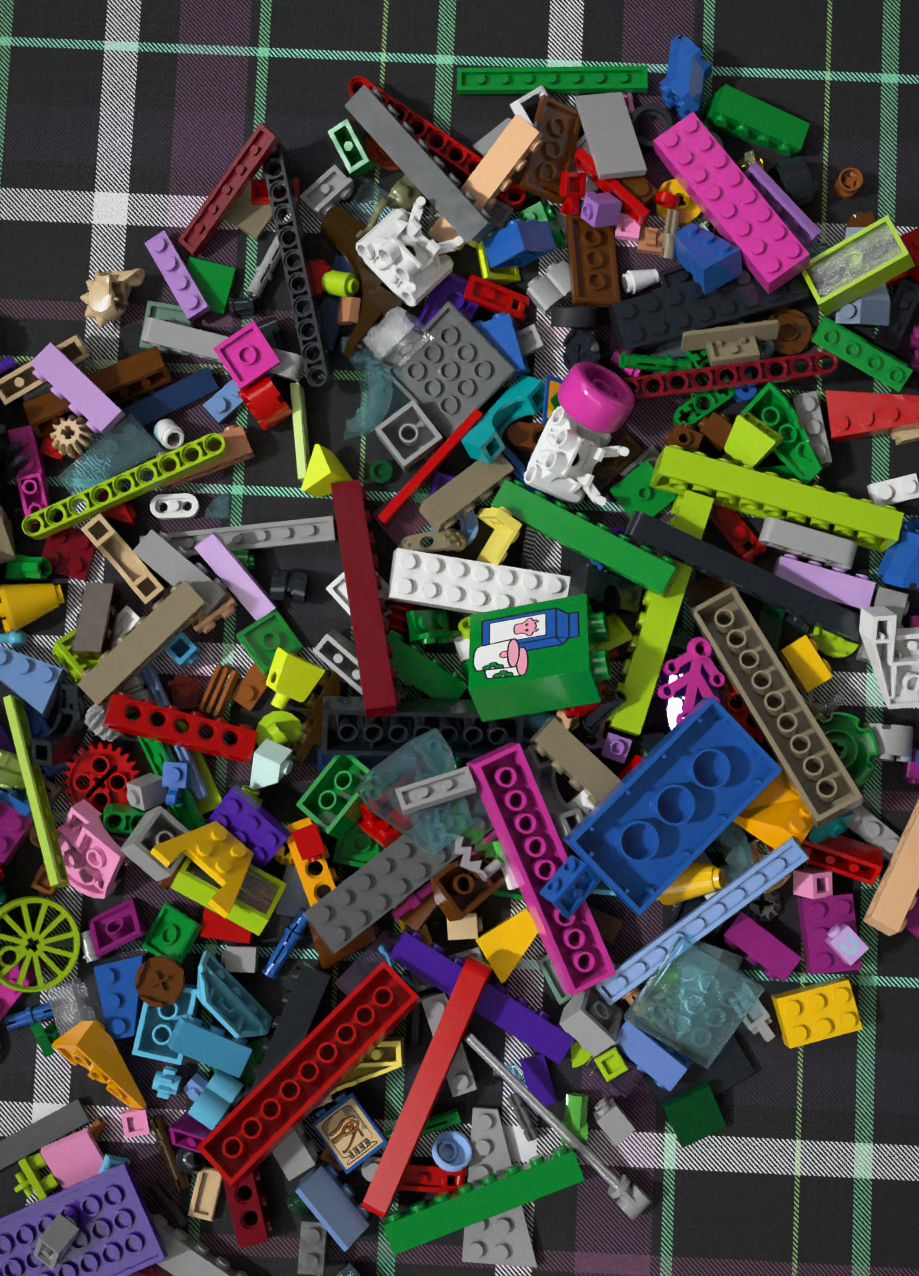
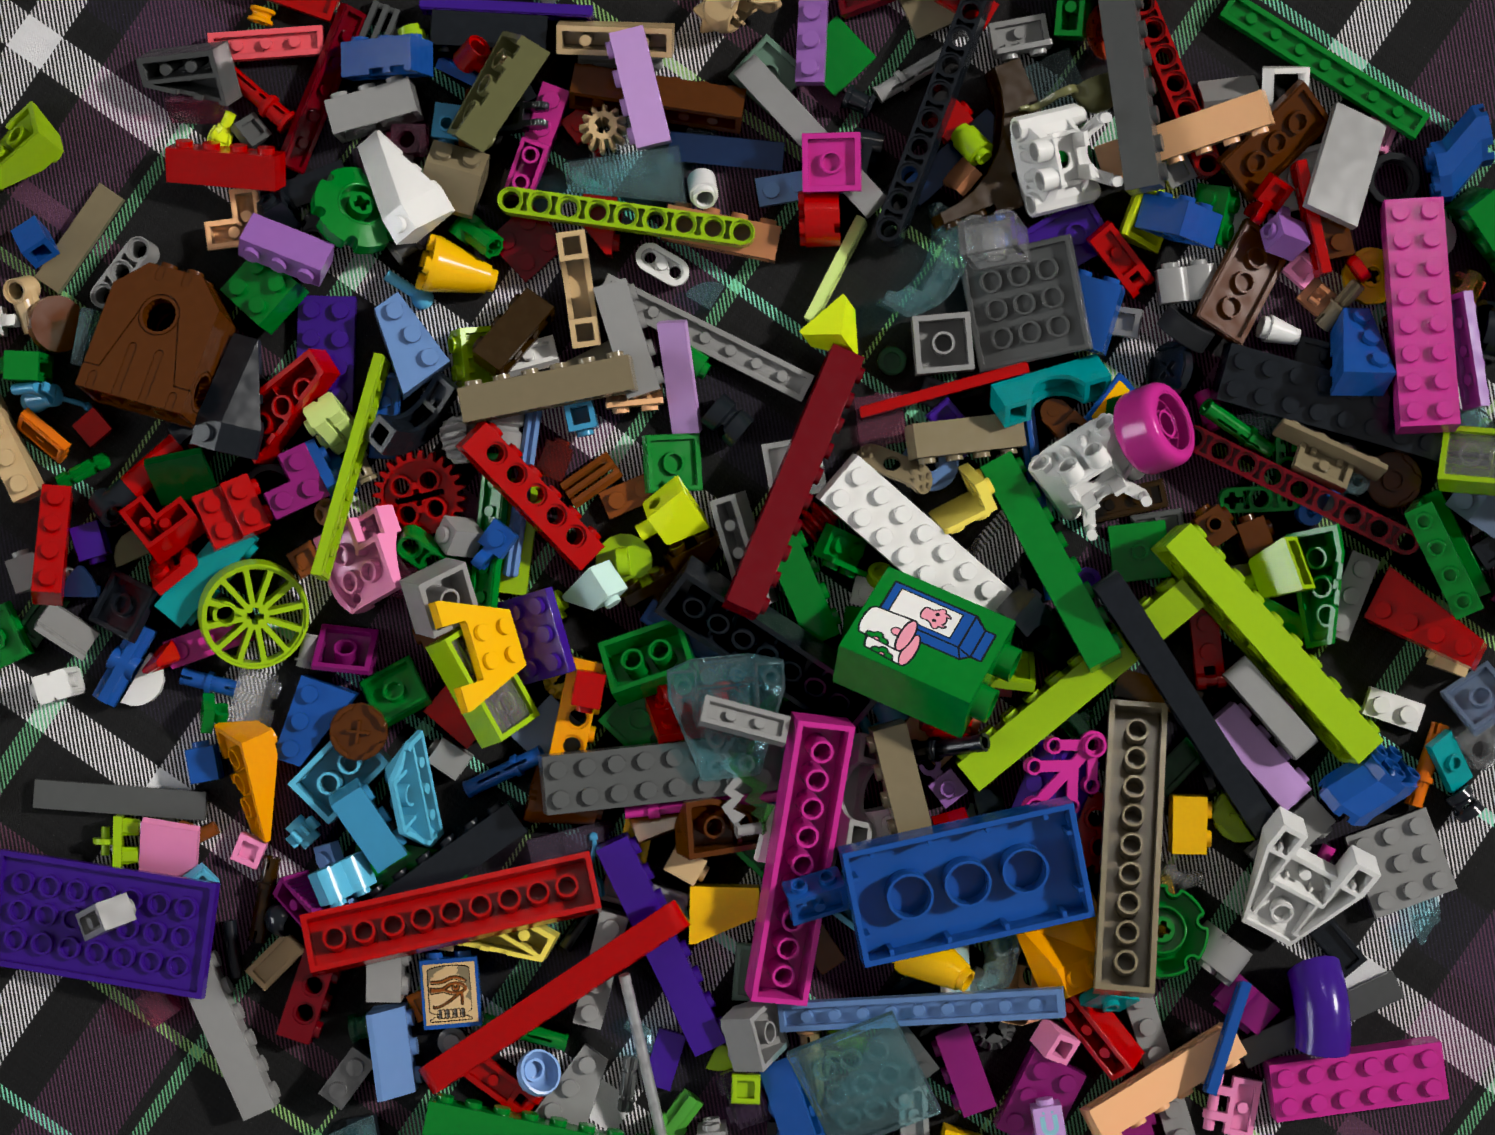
camera: 30 degrees right, 5 degrees up
none -> blue brick [184,740,225,784]

